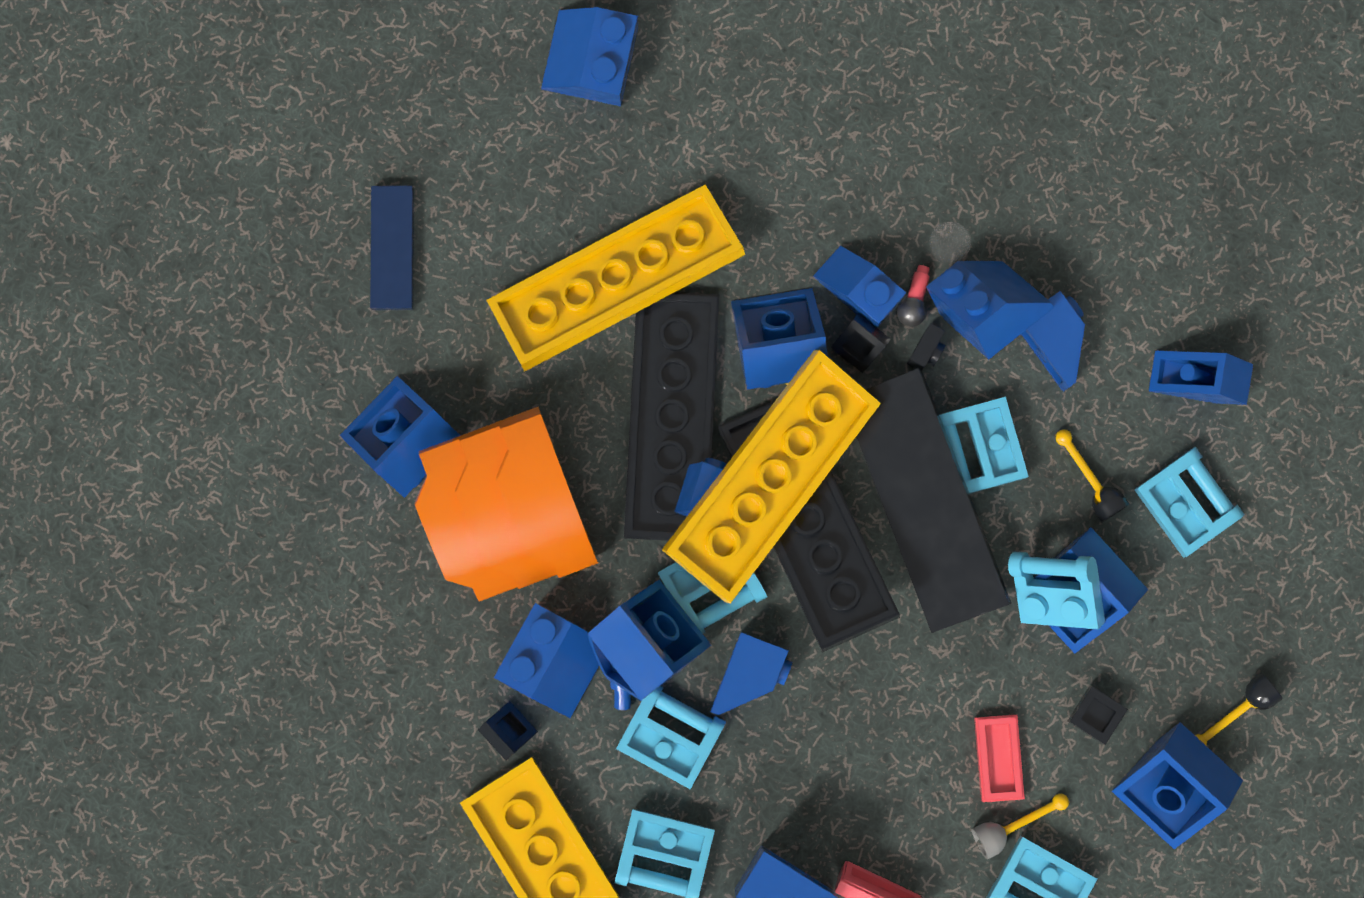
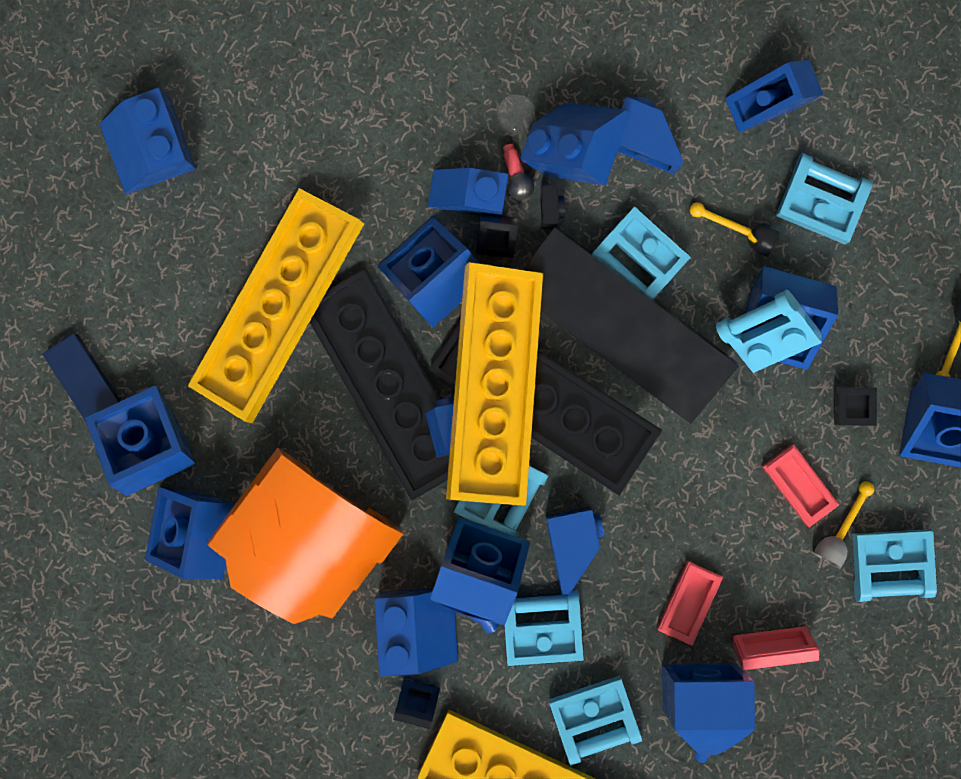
camera: 25 degrees left, 5 degrees up
none -> blue slope [85,385,196,496]
none -> coral tile [656,560,723,646]

